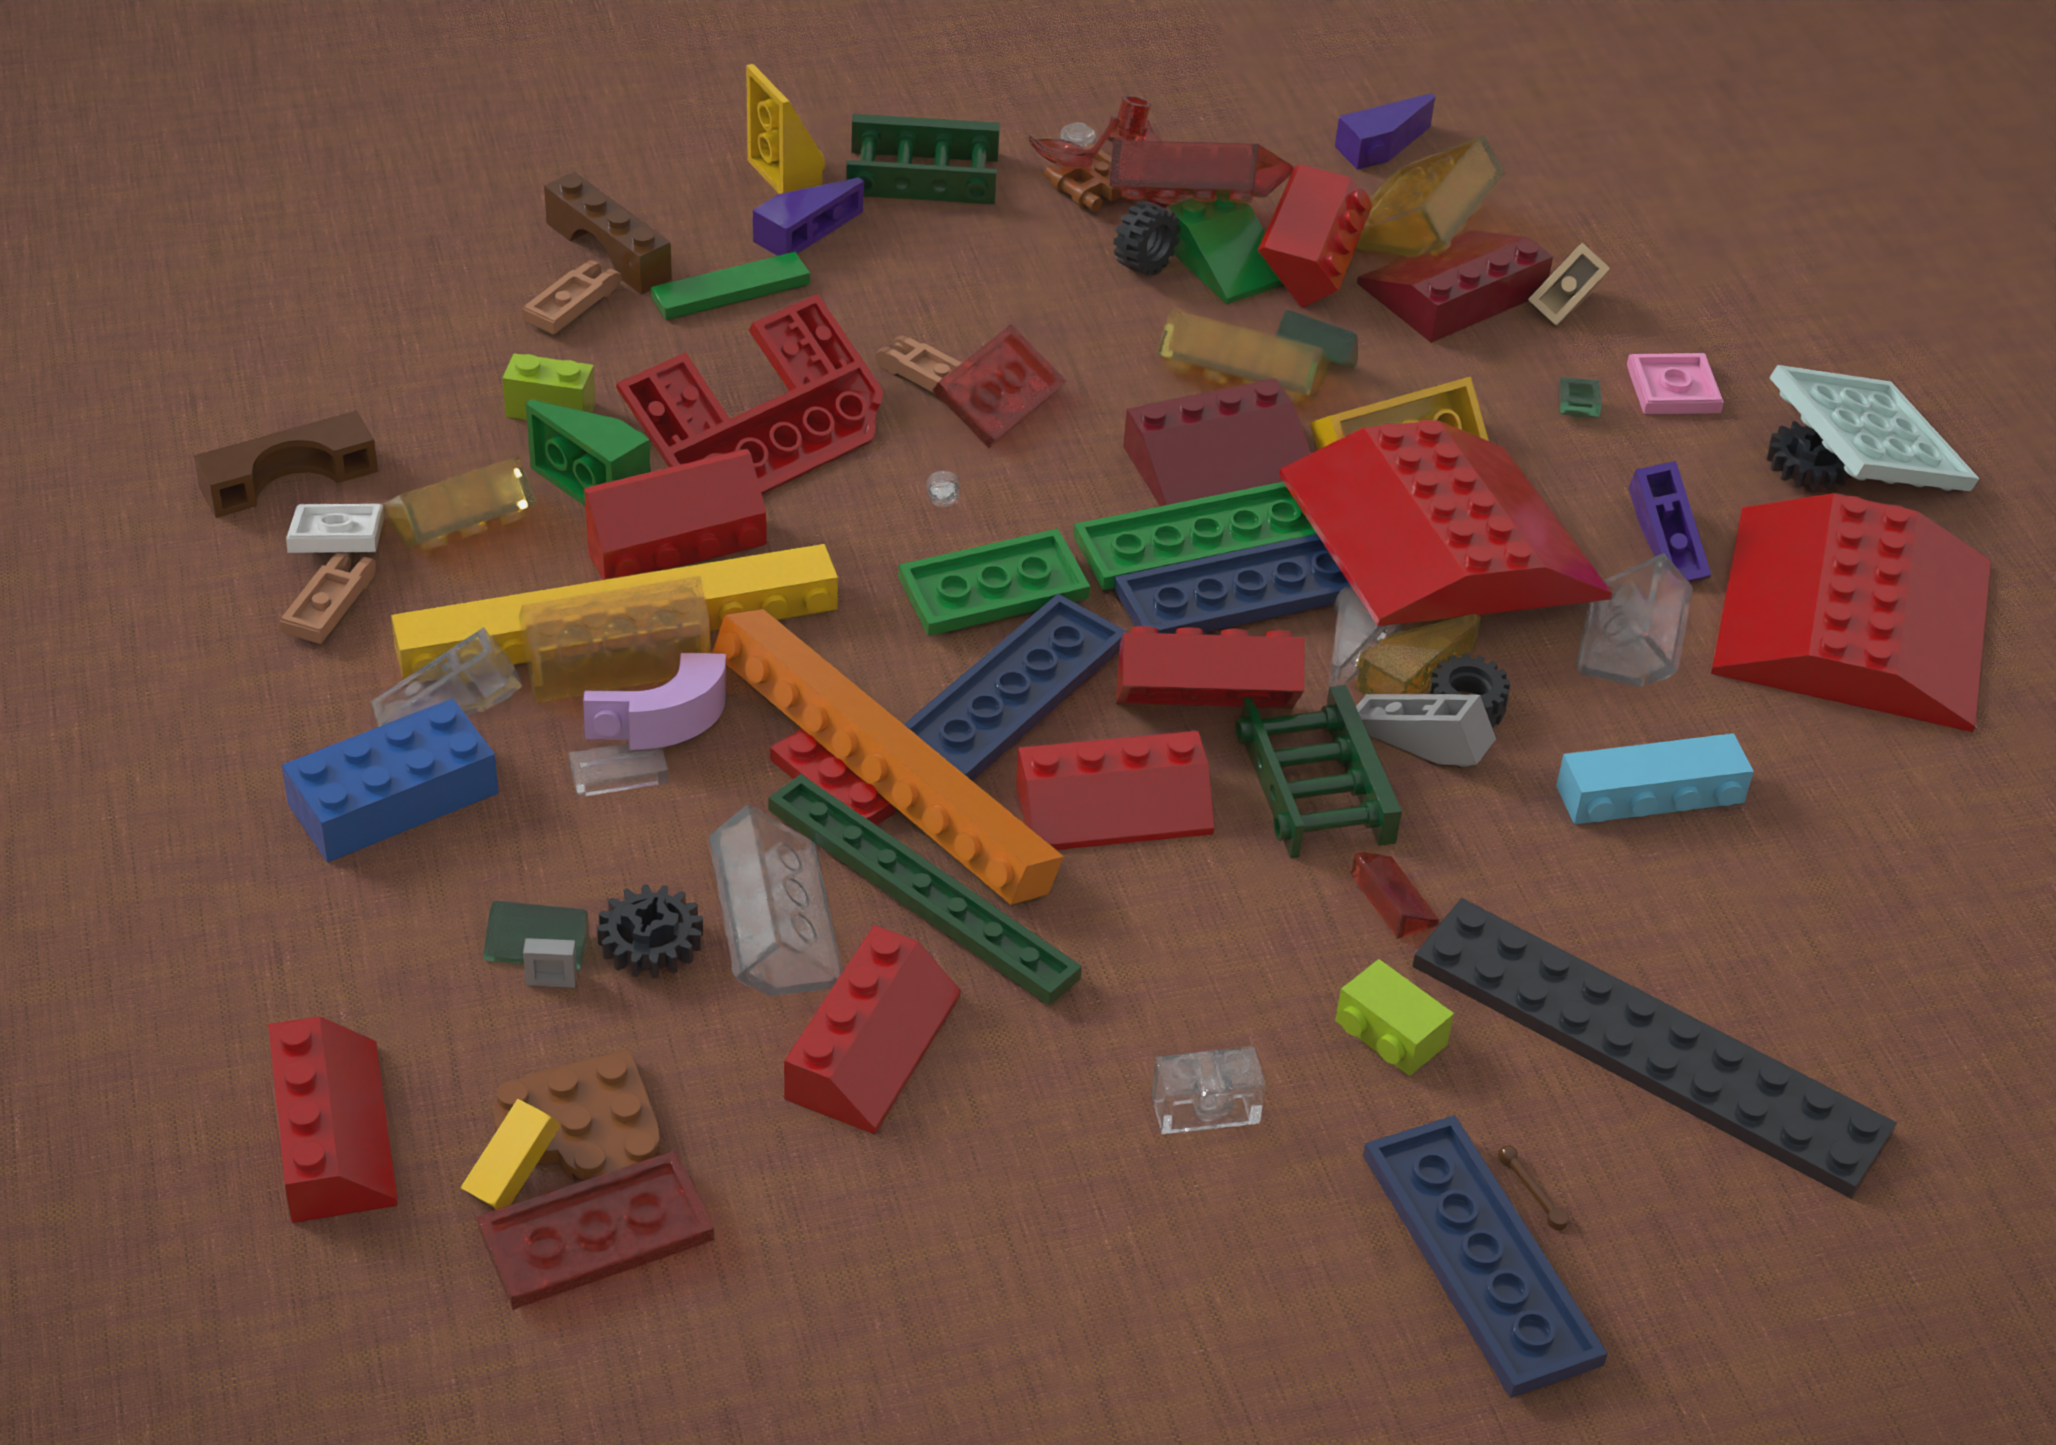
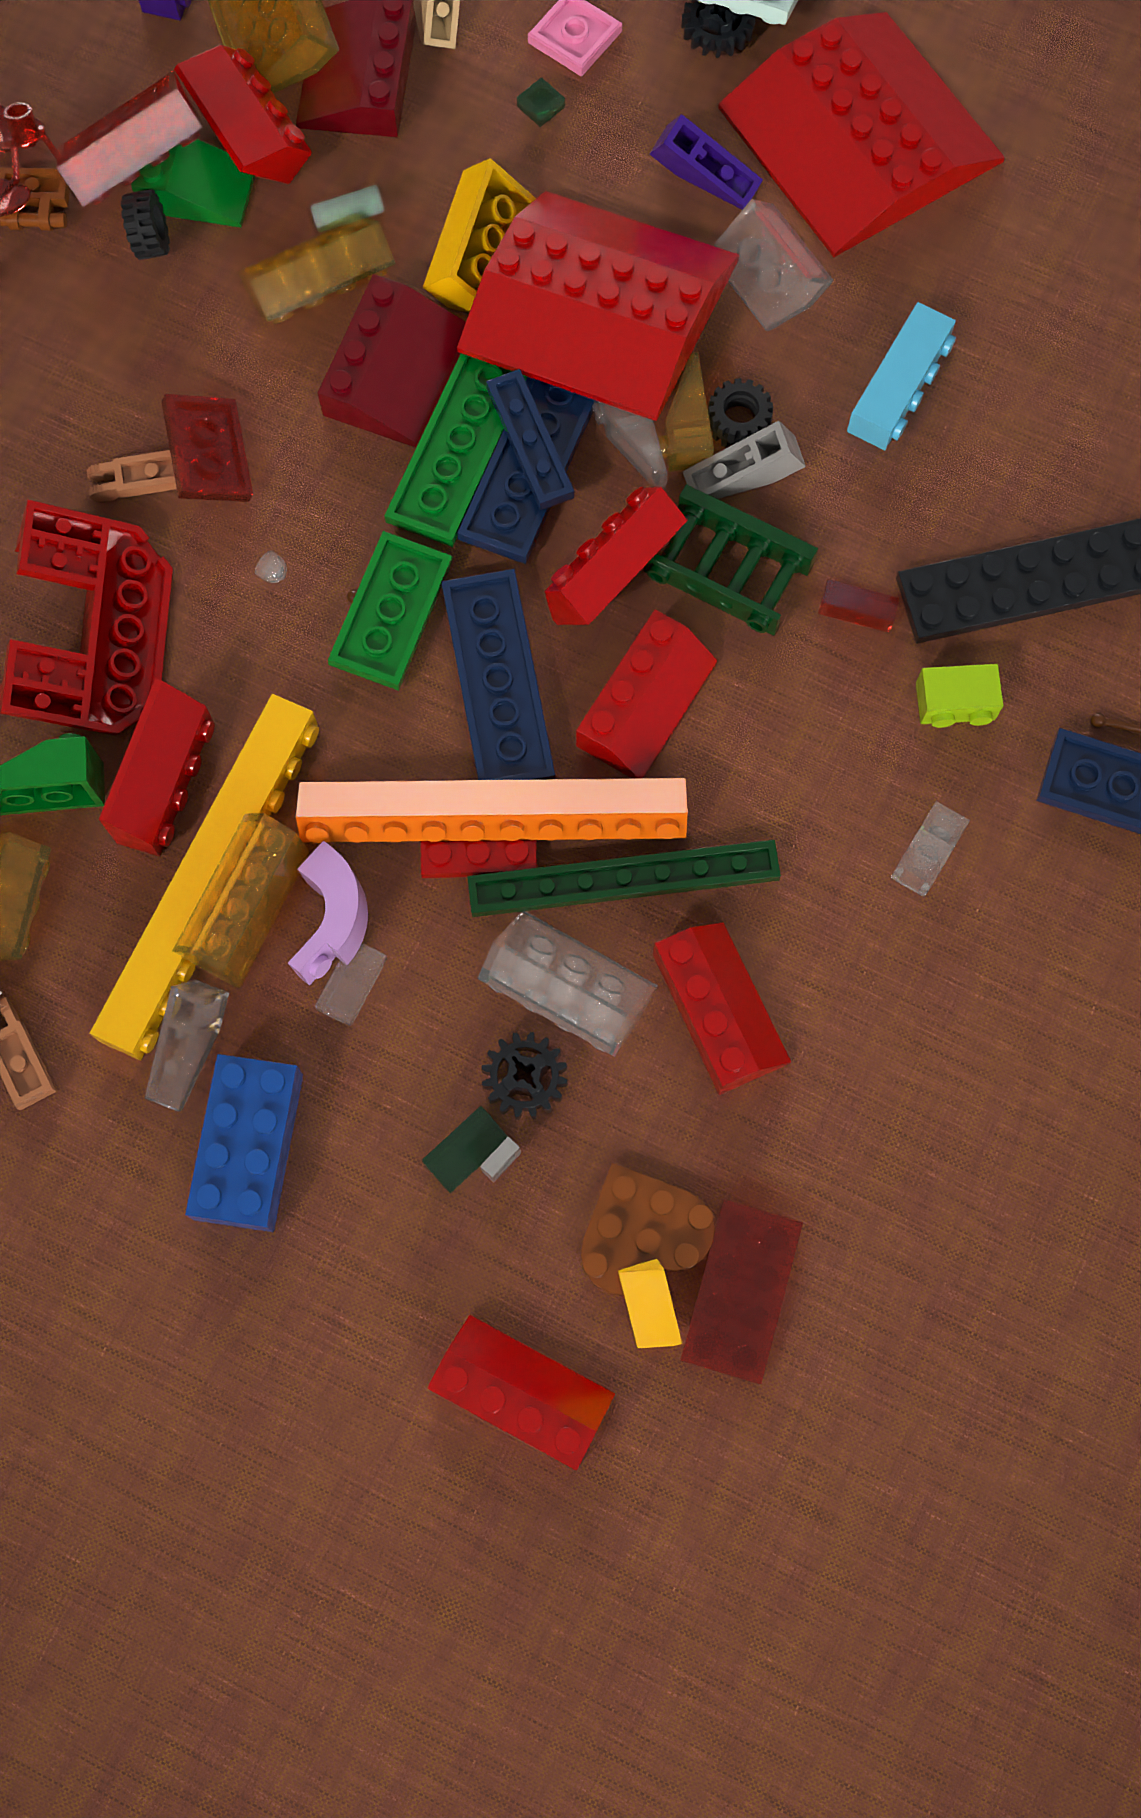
camera: 45 degrees left, 30 degrees up
none -> dark blue plate [486,369,574,510]

